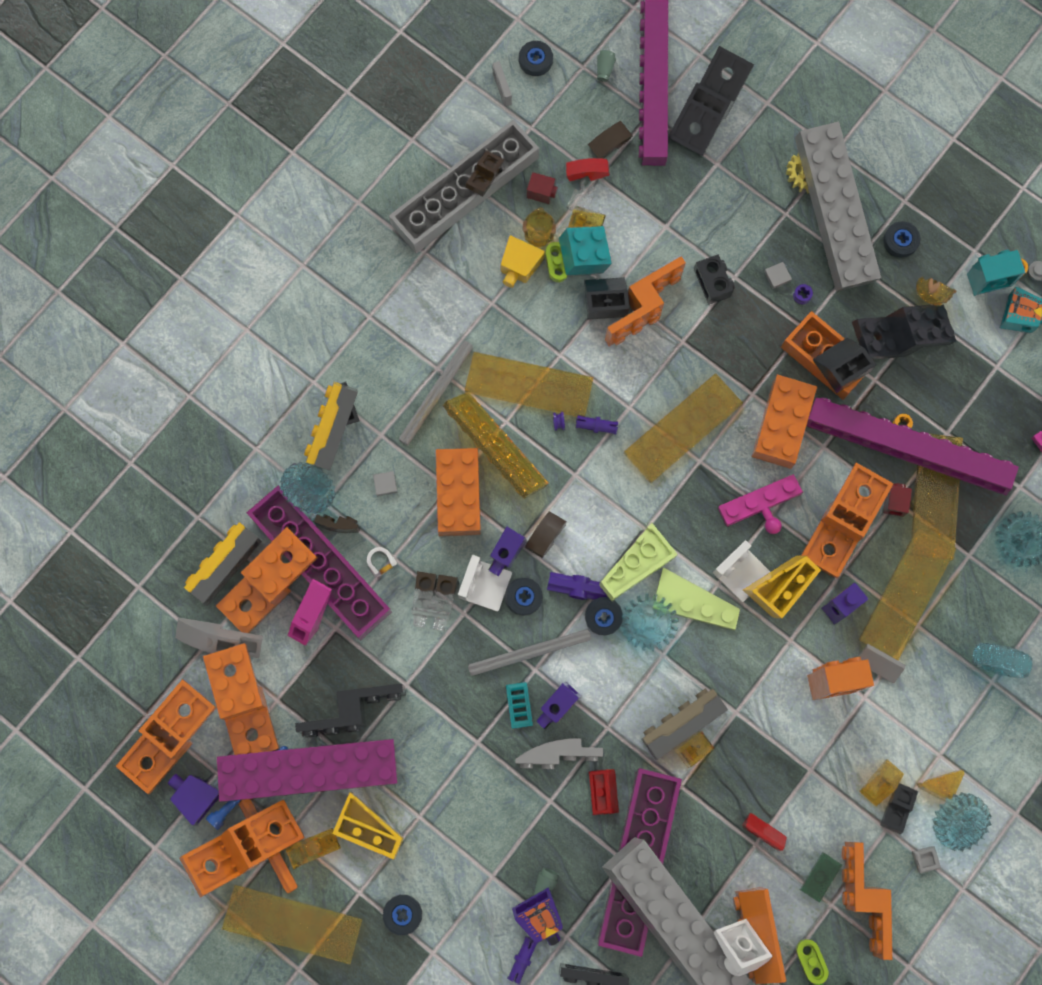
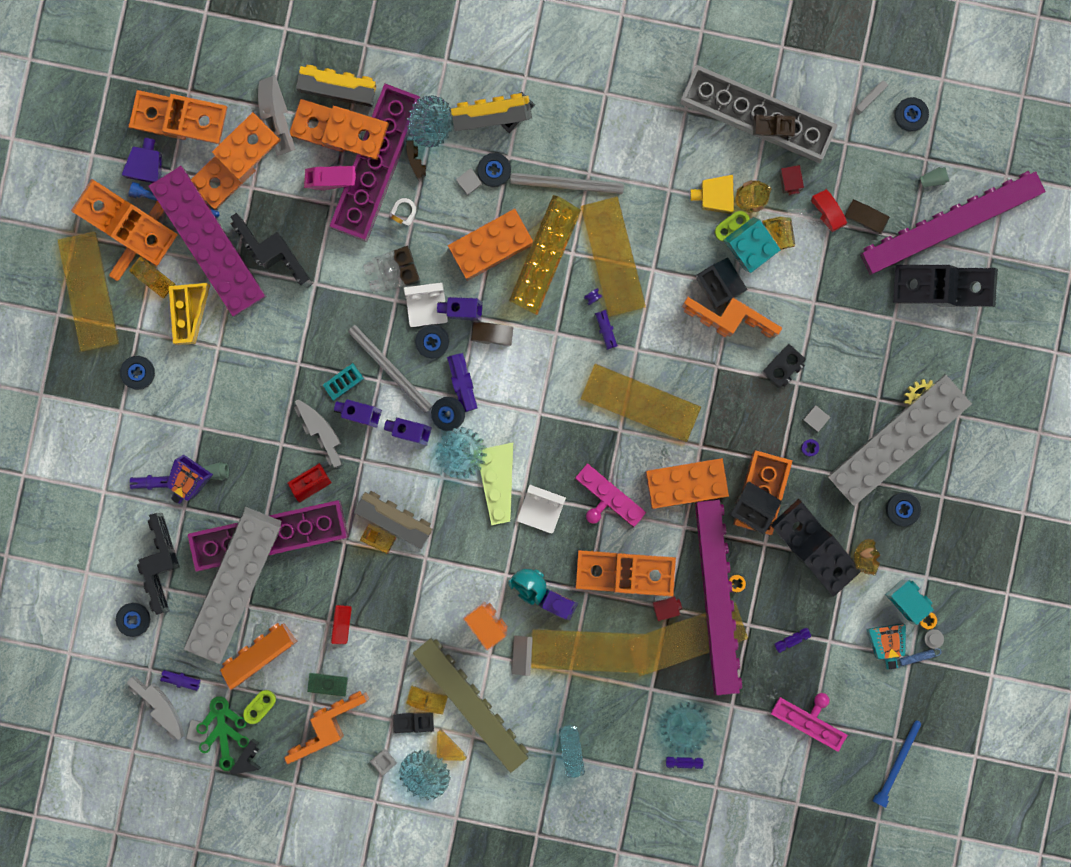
camera: 70 degrees right, 10 degrees up
yellowish green wing [599,523,678,601] -> none
white slope [714,919,773,976] -> none
yellow wedge [743,556,821,619] -> none
none -> dark purple torso [384,418,432,446]
none -> olive brick [413,638,529,773]
none -> black bush [477,153,511,187]
none -> teal cylinder [508,569,547,606]
none -> dark purple axle [774,628,811,653]

